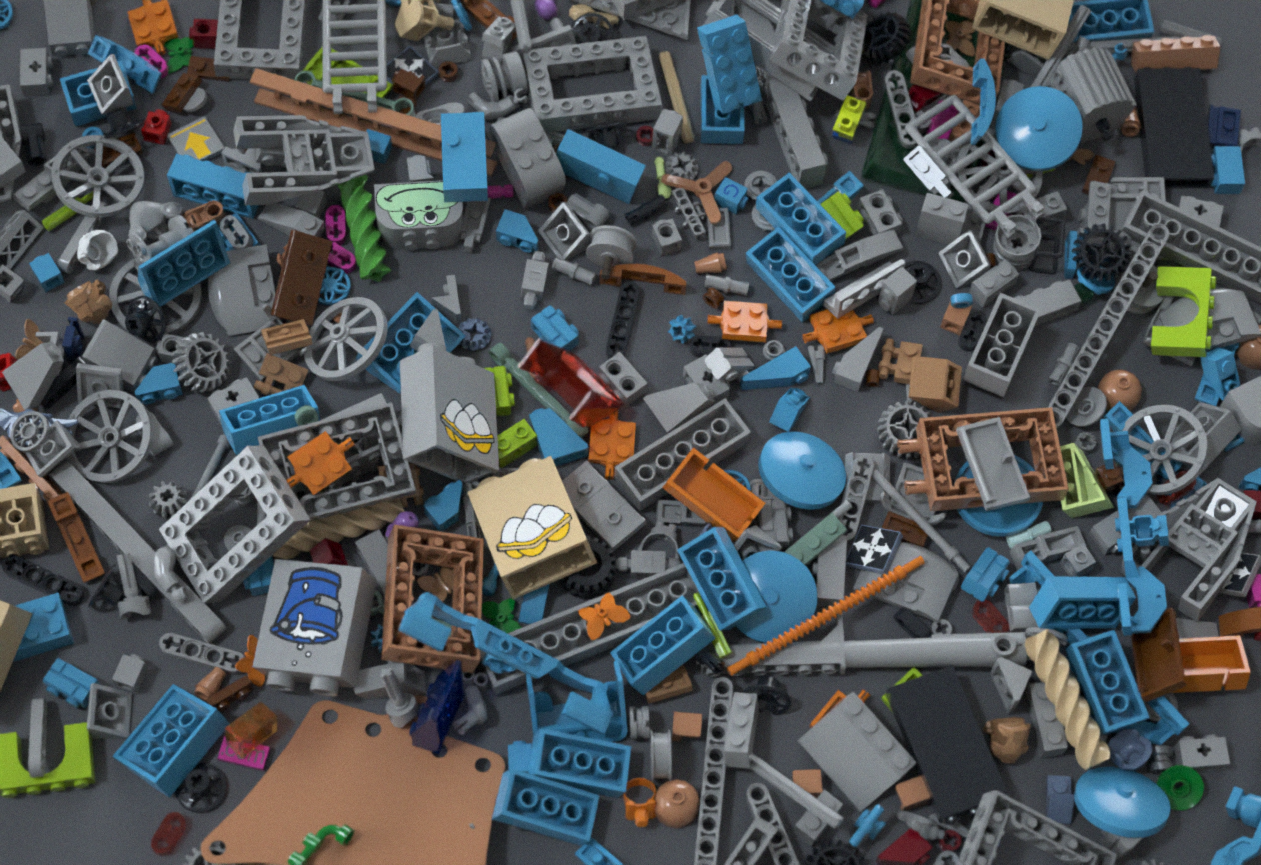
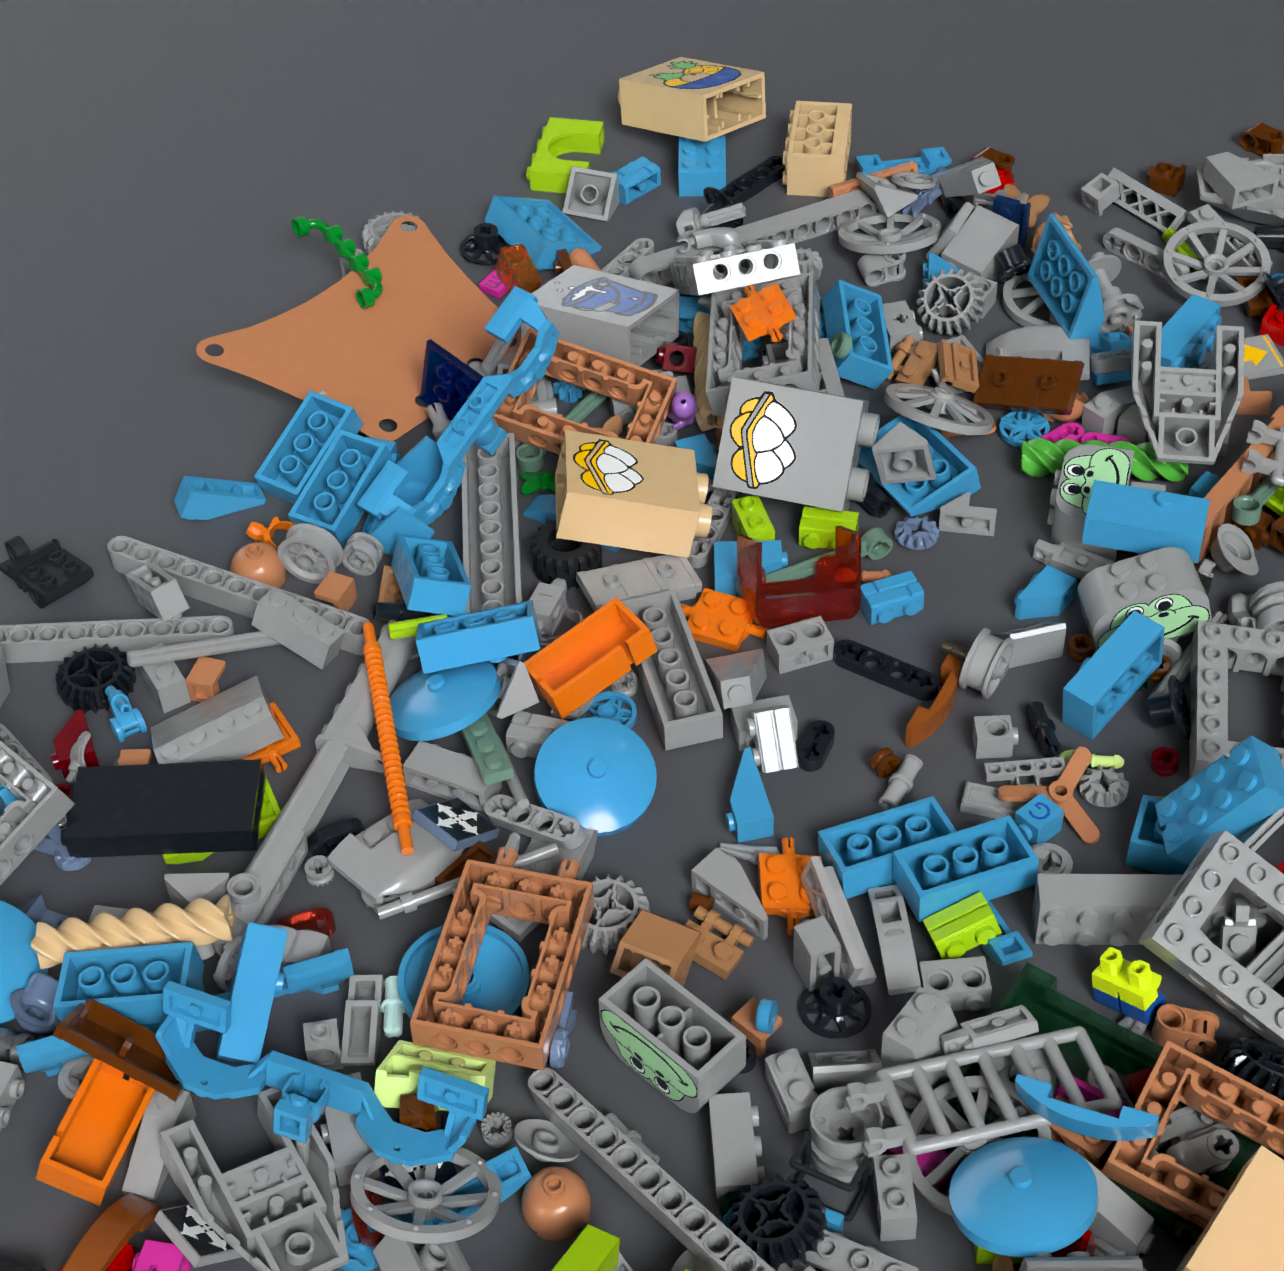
camera: 115 degrees right, 20 degrees down
light grey beam [28,698,47,778] -> none
dark azure brick [29,253,65,293] -> none
dark orange slope [47,492,105,583] -> none
white hair [77,230,118,271] -> none
light grey brick [112,654,148,694] -> none
light grey head [128,201,183,243] -> none
clear red beam [151,812,186,856] -> none
light grey piece [520,251,548,310] -> none
light grey pin [552,257,597,285] -> none
light grey piece [567,193,610,231] -> none
orange piece [578,593,630,640] -> none
light grey brick [652,108,683,156] -> none
dark azure gear [668,315,696,343] -> none
nougat cone [694,252,727,274] -> none
orange plate [707,301,782,342] -> none
black wheel [742,676,791,715] -> none
light grey plate [763,340,785,361] -> none
dark azure slope [769,388,810,432] -> none
light grey beam [885,70,919,149] -> none
light grey container [956,417,1030,511] -> none
dark azure brick [961,547,1010,602] -> none
medium nougat helmet [983,717,1031,763] -> none

